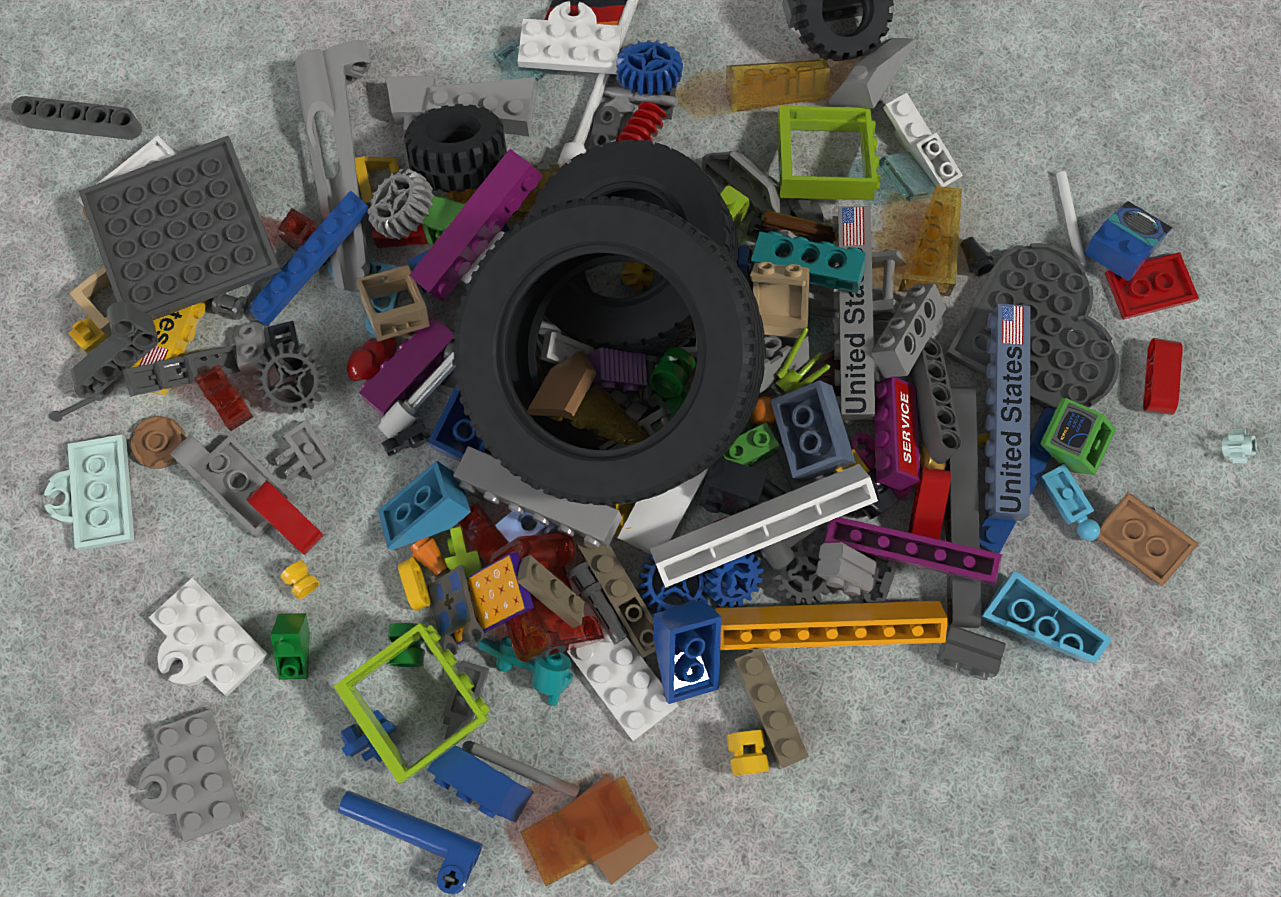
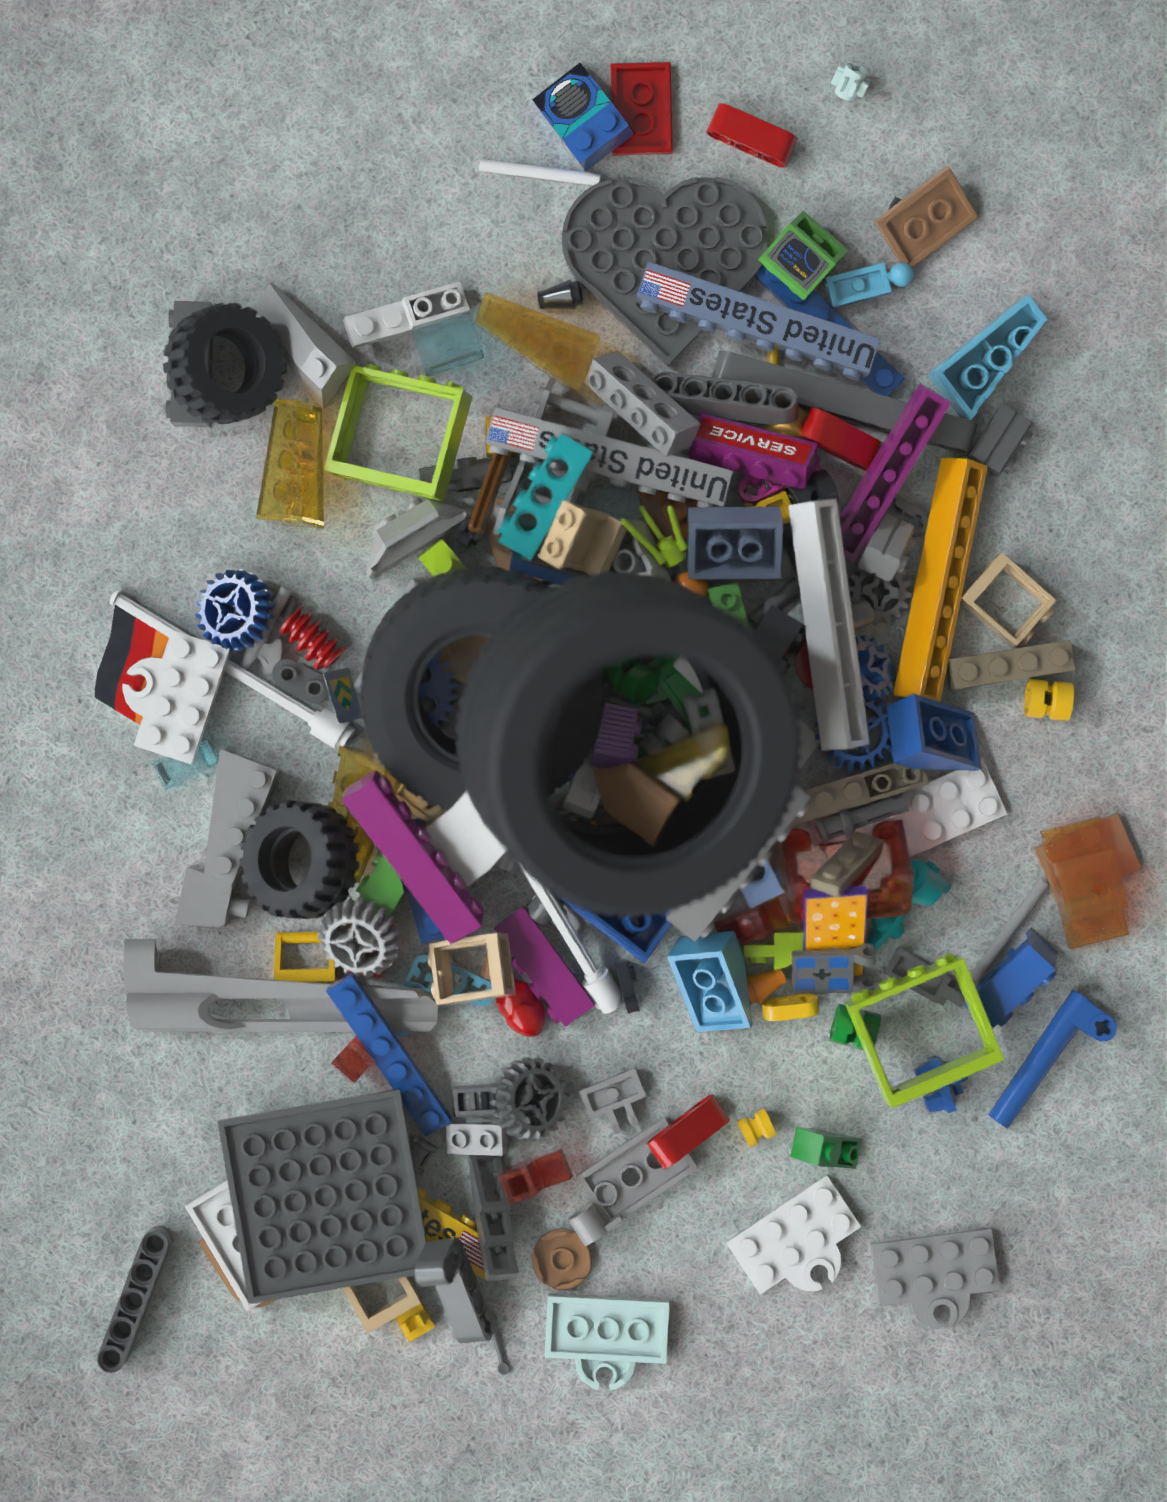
camera: 80 degrees left, 15 degrees up
none -> tan window [960,552,1057,648]

